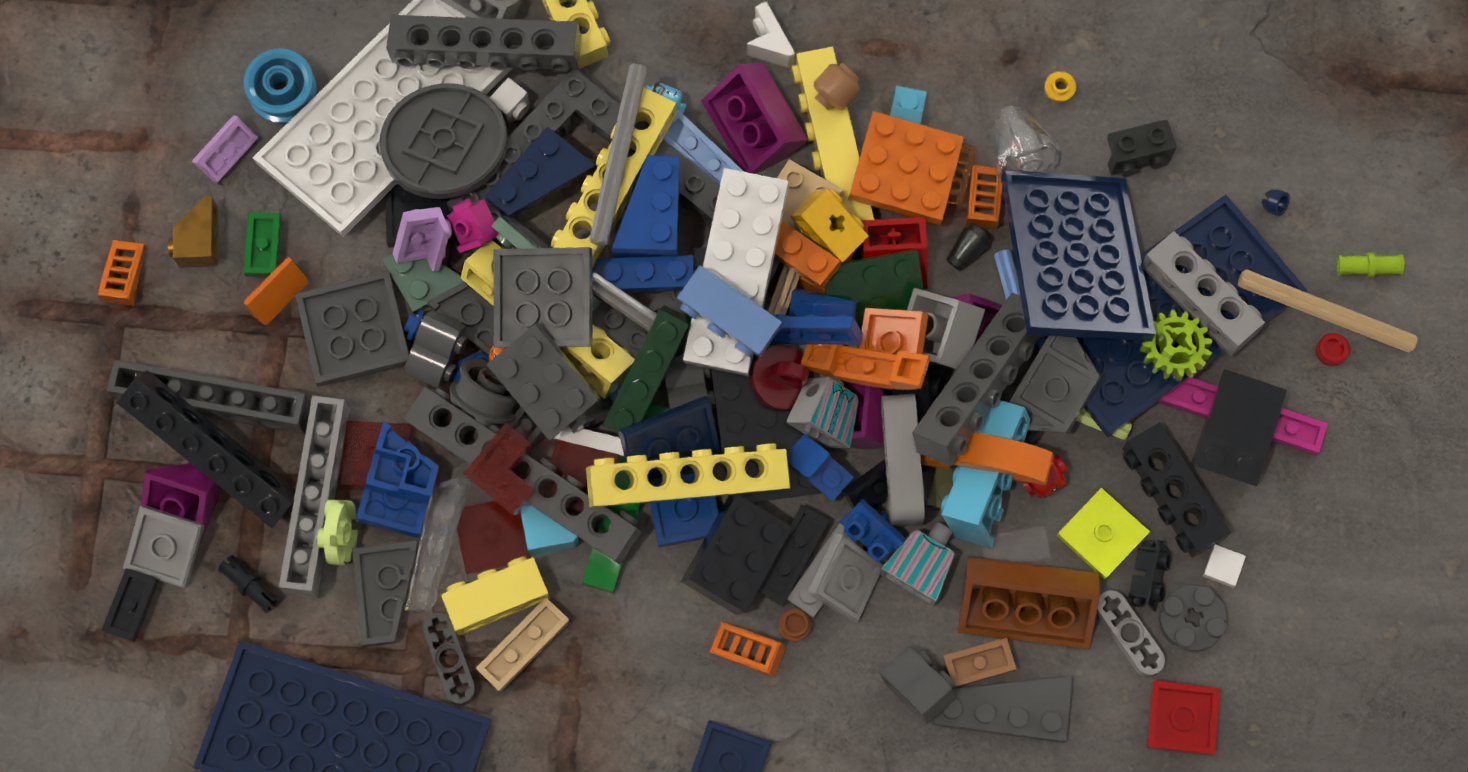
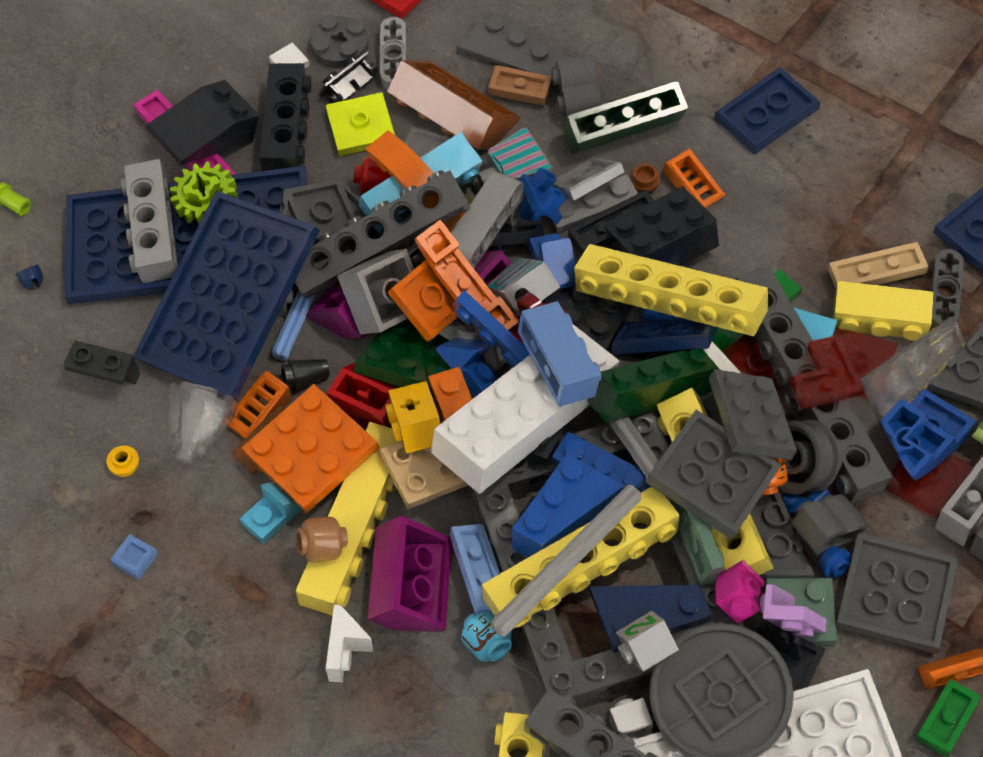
camera: 145 degrees left, 15 degrees down
tan axle [1238,270,1418,352] -> none
red tile [1315,333,1350,367] -> none
none -> medium blue tile [110,534,158,580]
none -> dark green brick [561,81,688,154]
none -> light grey brick [616,611,679,671]

